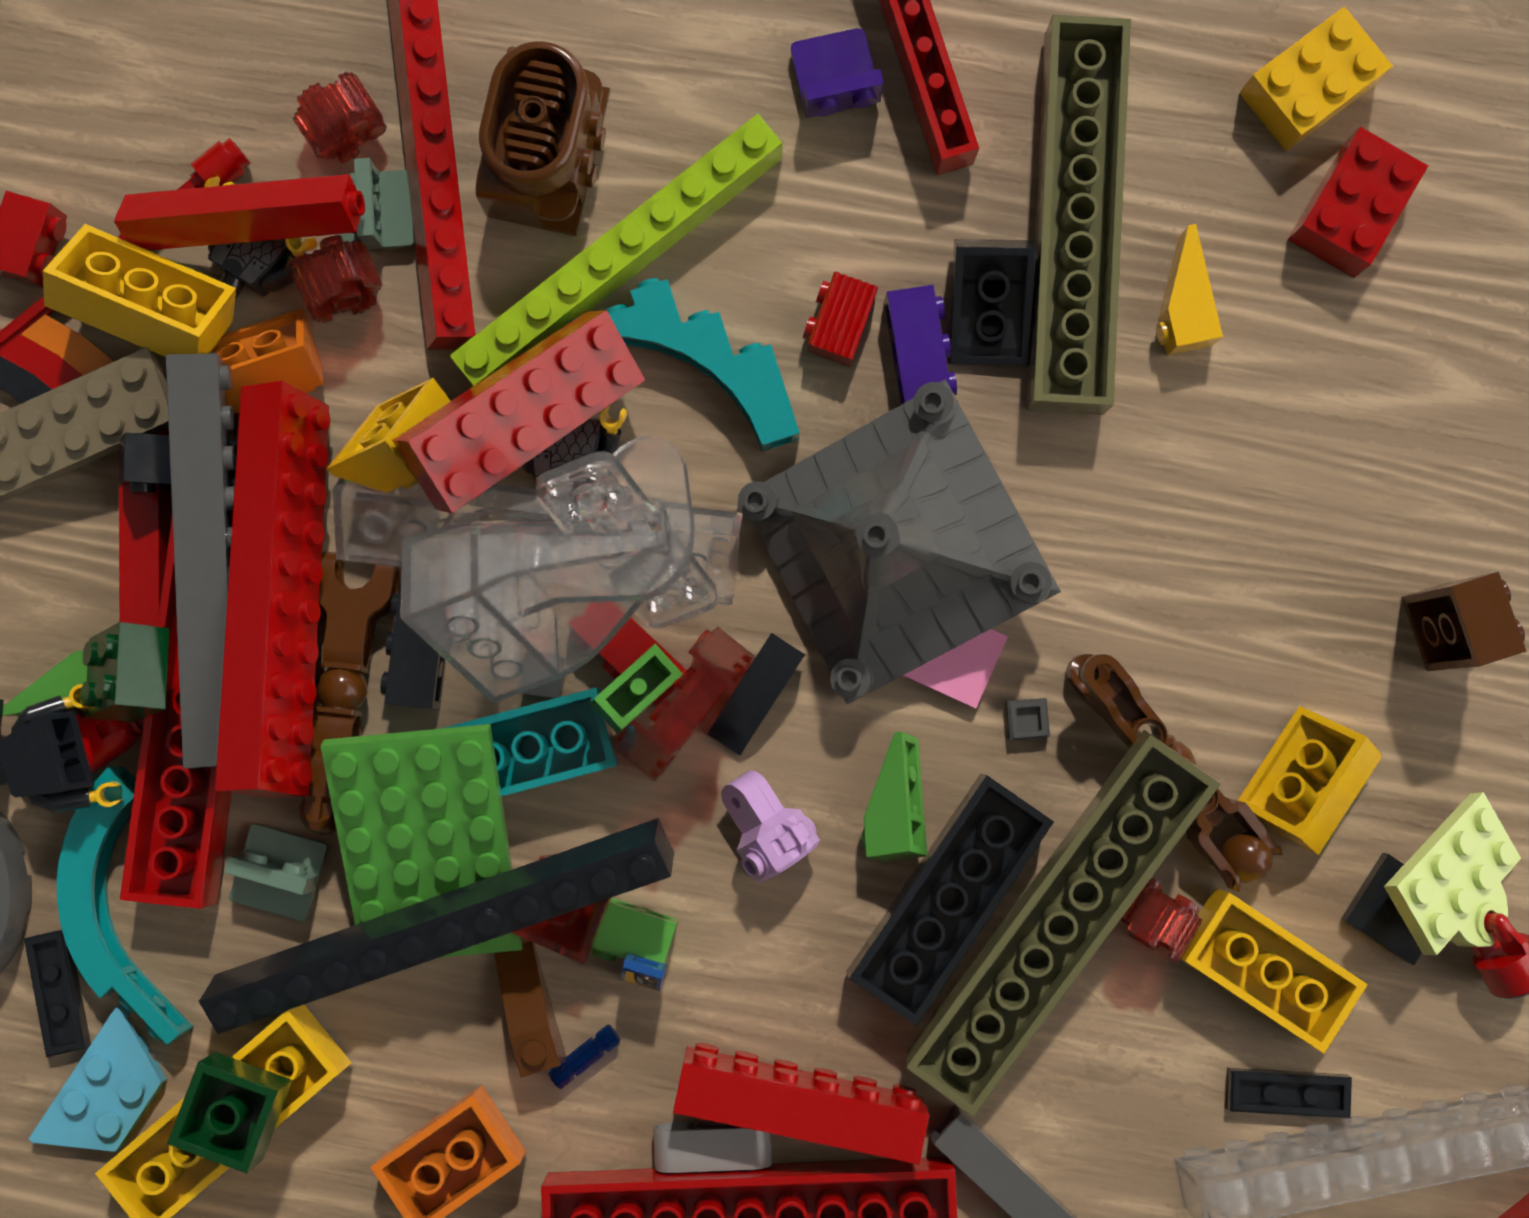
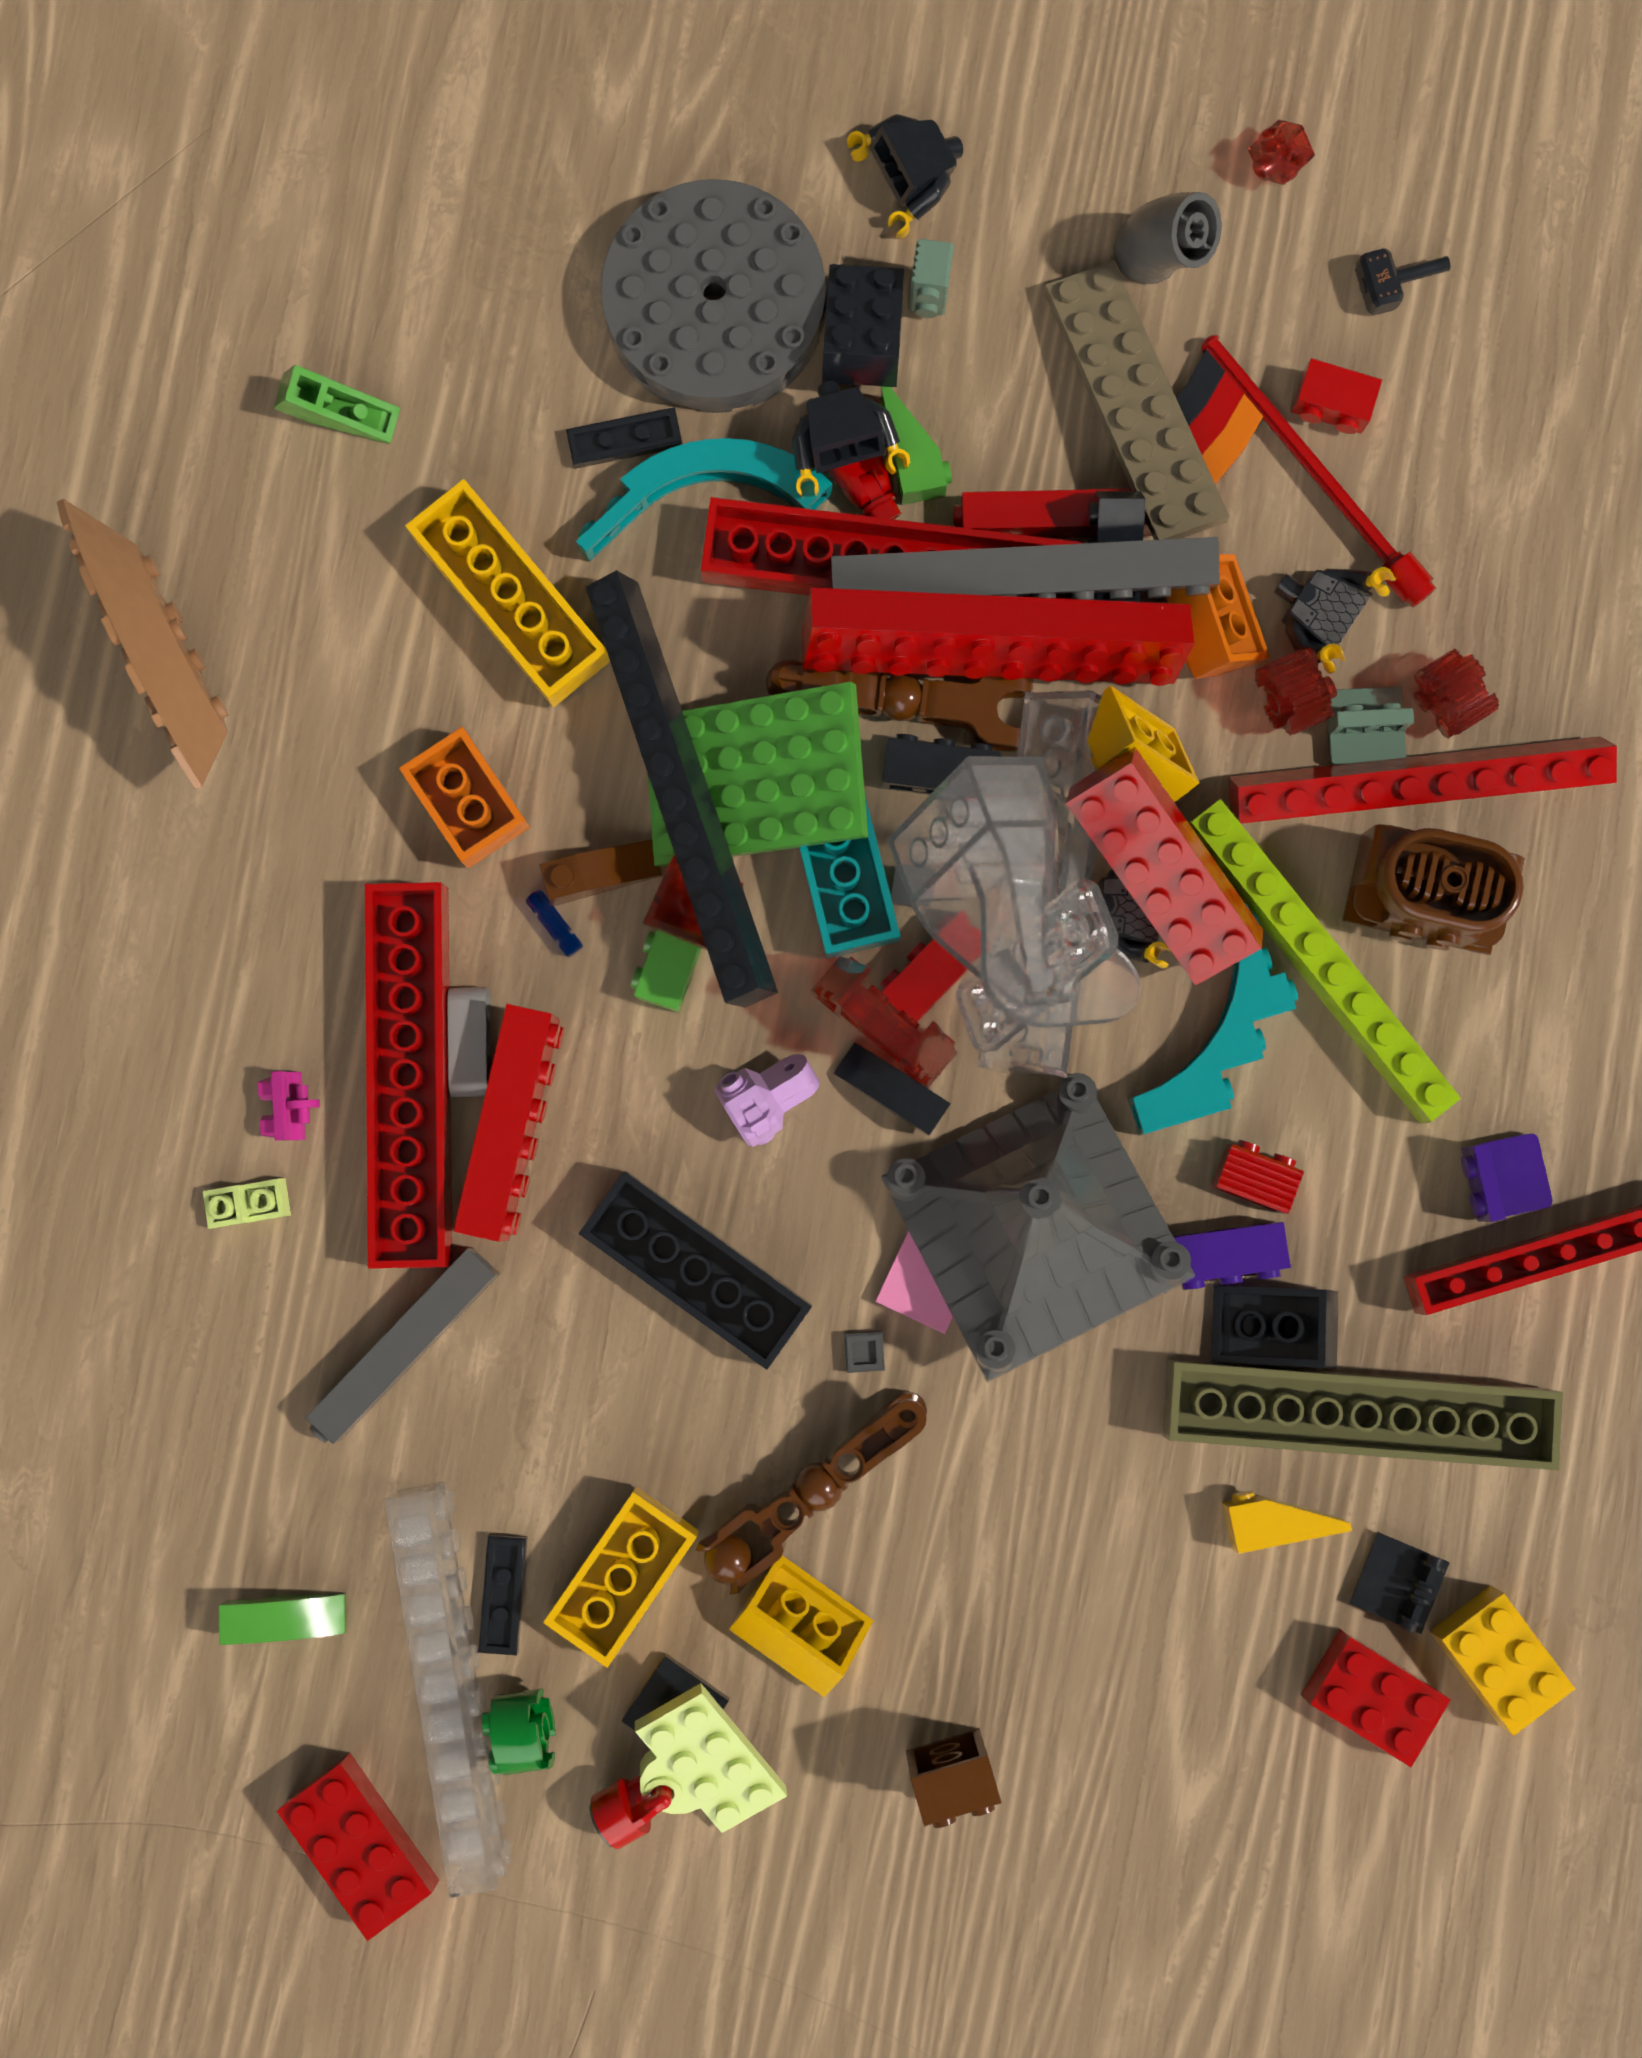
camera: 90 degrees right, 0 degrees up
medium azure wing [28,1004,167,1152] -> none
yellow brick [43,224,236,357] -> none
dark green brick [80,622,169,722] -> none
red brick [113,174,365,250] -> none
dark green brick [167,1052,293,1174] -> none
sand green bracket [224,823,329,921] -> none
bright green brick [590,644,683,734] -> none
blue slope [621,953,667,991] -> none
bright green slope [861,731,927,862] -> none
olive brick [906,730,1221,1117] -> none
clear red brick [1120,878,1203,963] -> none
none -> green brick [482,1688,556,1776]
none -> black hinge [1349,1532,1450,1634]

